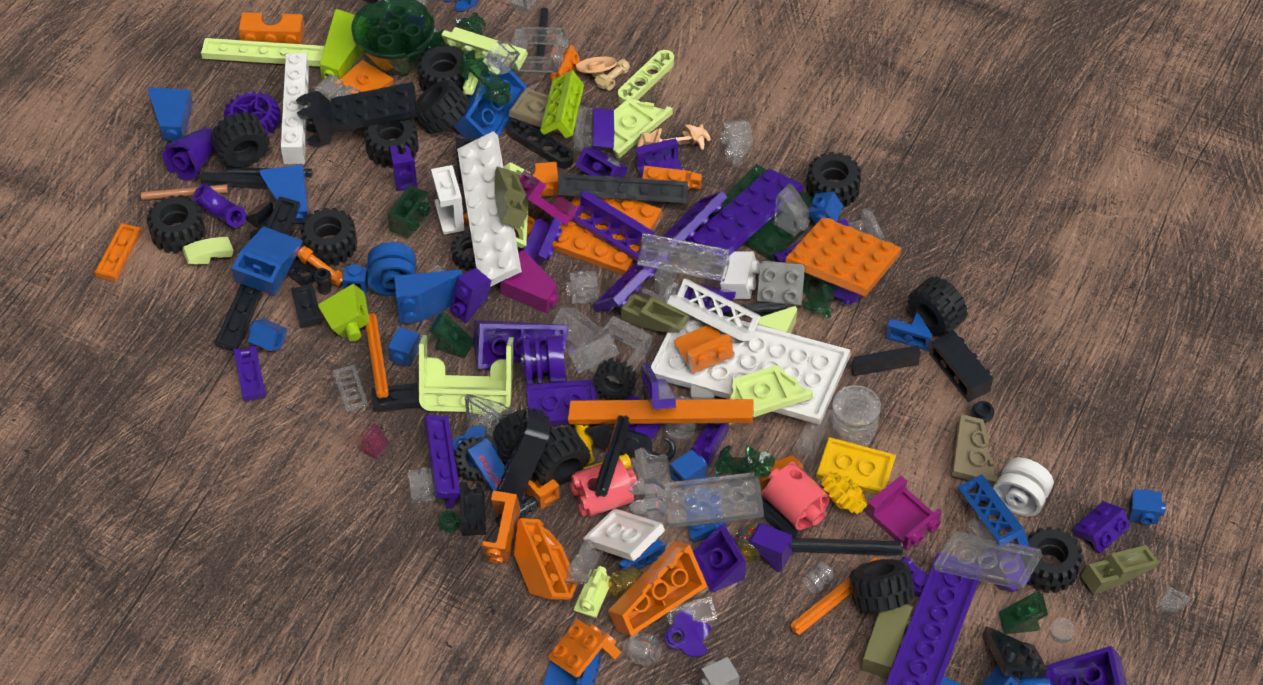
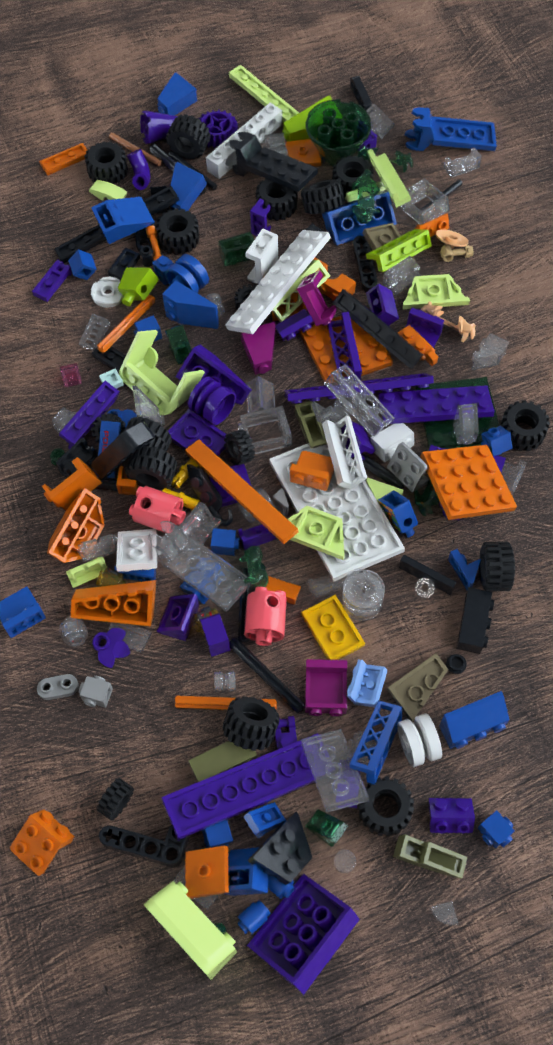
camera: 45 degrees right, 10 degrees up
orange arch [239,12,305,44] -> none
dark purple slope [450,268,492,323] -> none
clear brick [483,40,521,75] -> none
olive slope [495,166,528,228] -> none
orange bracket [549,619,621,678] -> none
clear brick [566,271,598,304] -> none
clear hinge [567,328,619,373] -> none
dark purple slope [591,108,615,150] -> none
black axle [594,415,630,497] -> none
yellowish green beam [618,50,674,104] -> none
dark purple fence [642,362,676,409] -> none
yellow gear [821,471,868,514] -> none
none -> white tile [91,277,124,308]
none -> light aqua plate [99,368,124,389]
none -> blue slope [244,802,286,838]
none -> light blue bracket [347,659,387,708]
none -> blue torso [378,490,418,538]
none -> clear plate [415,578,435,598]
none -> blue slope [439,691,510,749]

